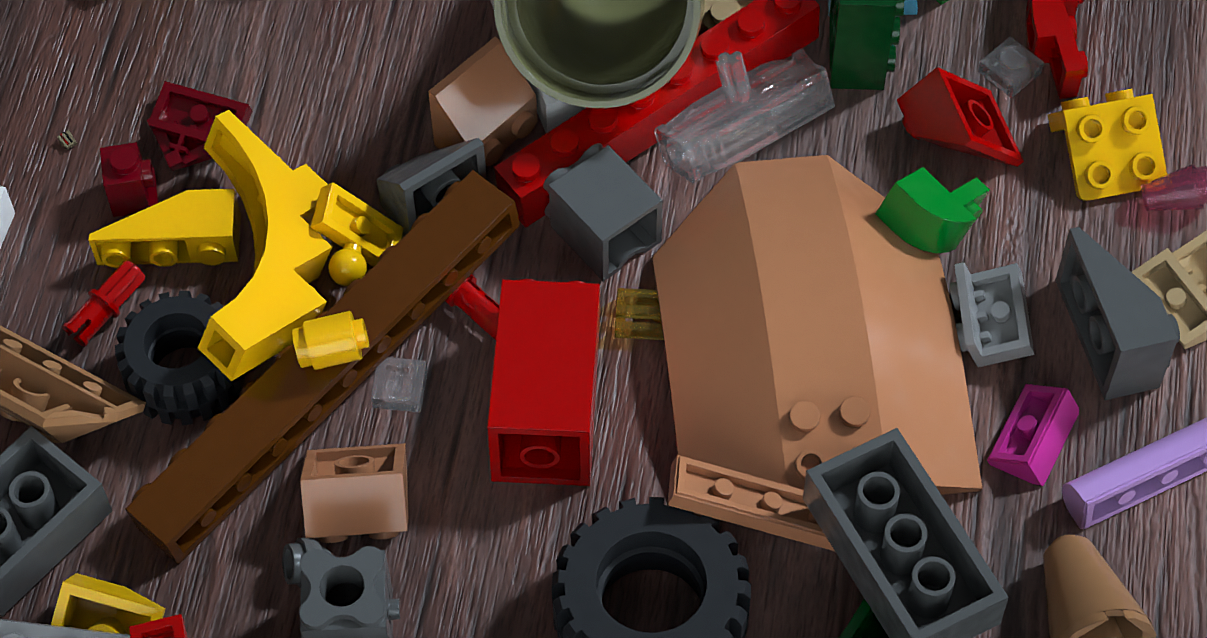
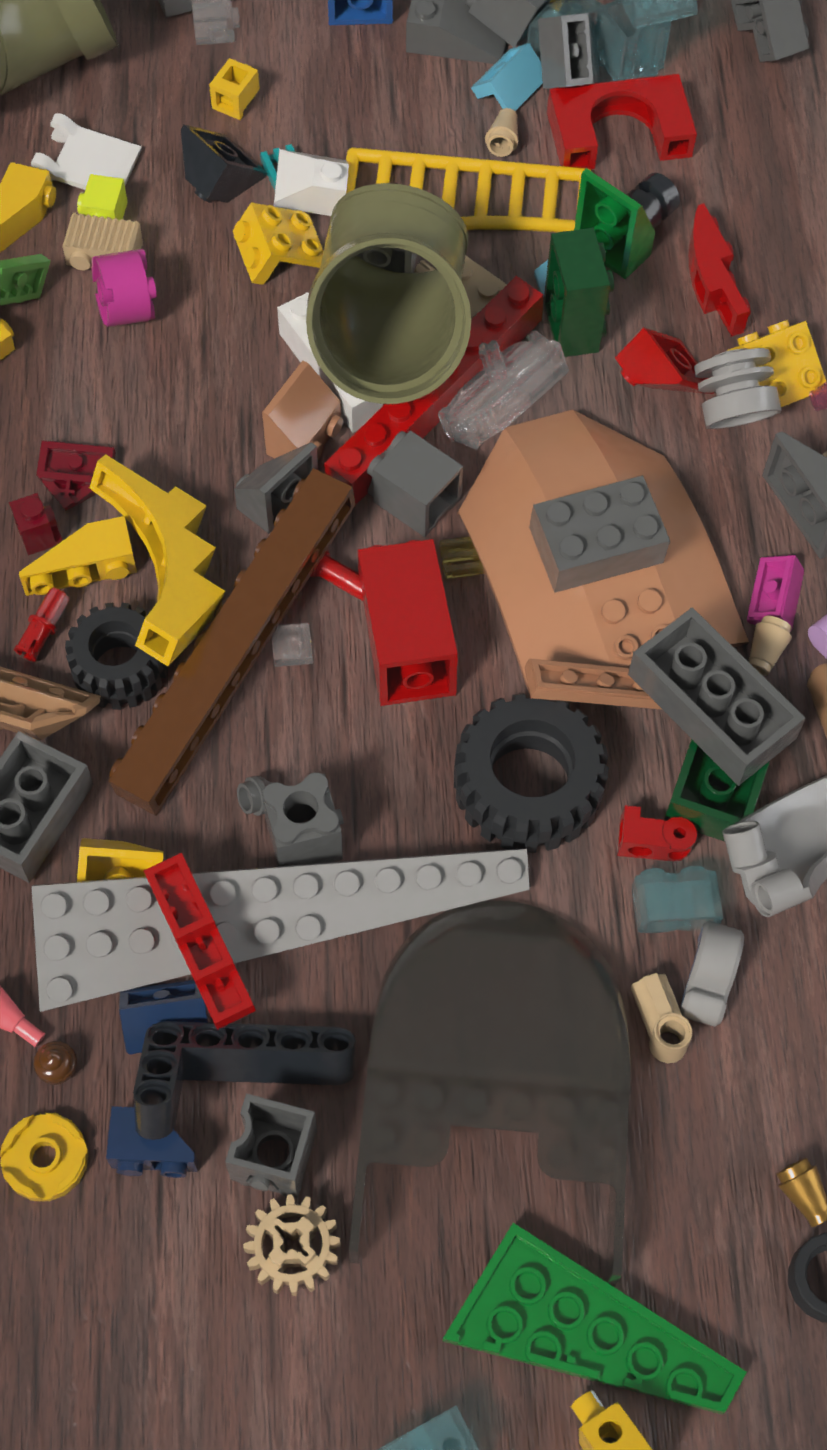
camera: 15 degrees left, 5 degrees up
yellow brick [292,311,369,370] -> none
nougat slope [300,443,409,543] -> none
yellow plate [311,182,404,287] -> none
green brick [875,167,990,253] -> none
light grey bracket [950,262,1035,367] -> none
clear plate [978,36,1044,98] -> none
none -> dark grey brick [529,475,670,593]
none -> light grey wheel [694,348,781,429]
none -> tan cone [749,616,792,676]

